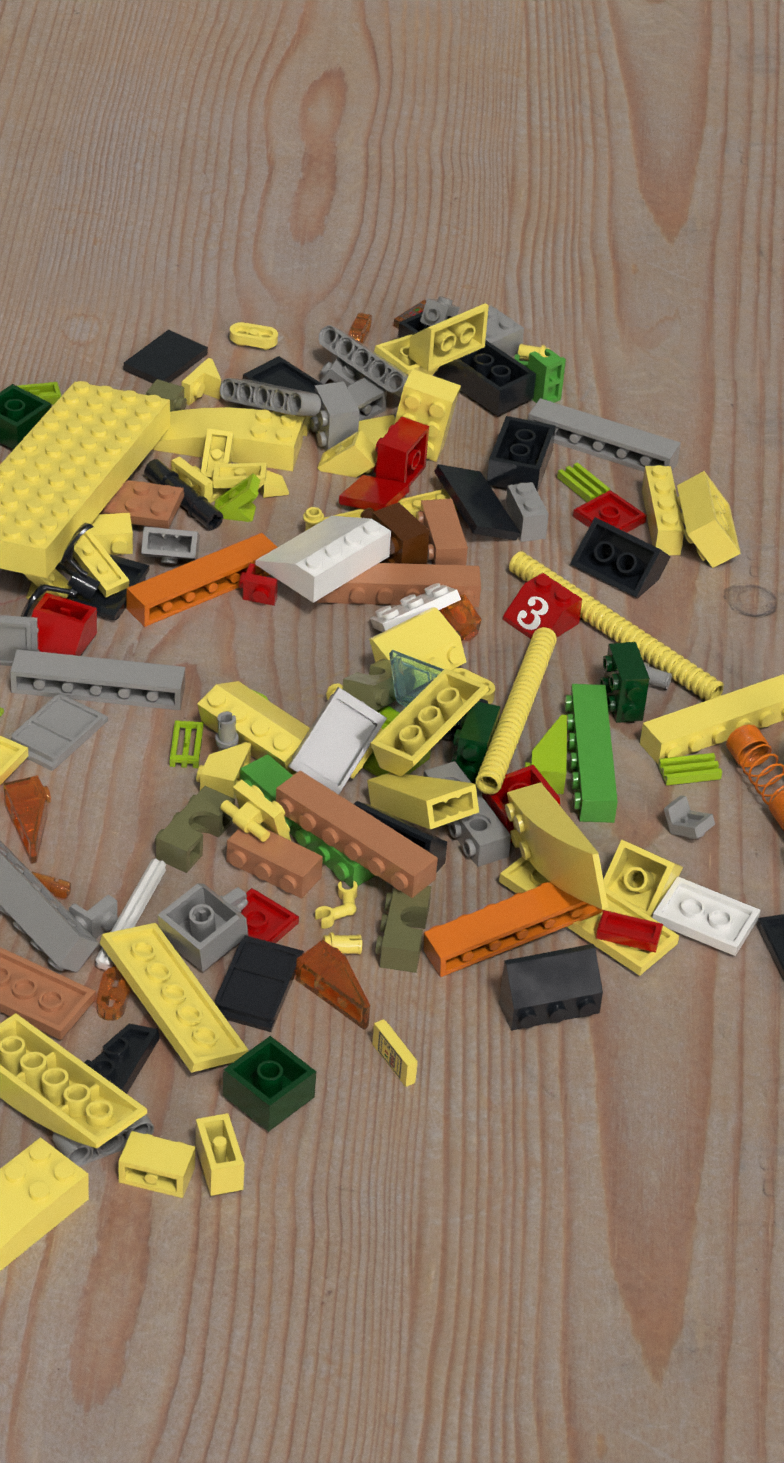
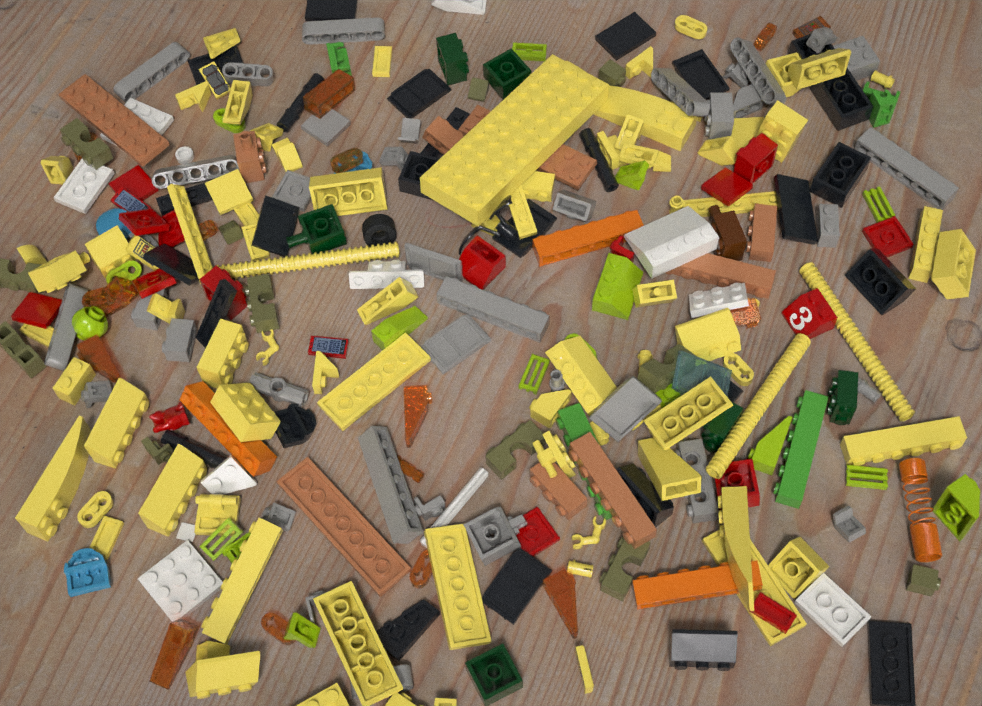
camera: 25 degrees right, 20 degrees up
none -> lime slope [592,253,643,320]
none -> light yellow brick [632,280,677,308]

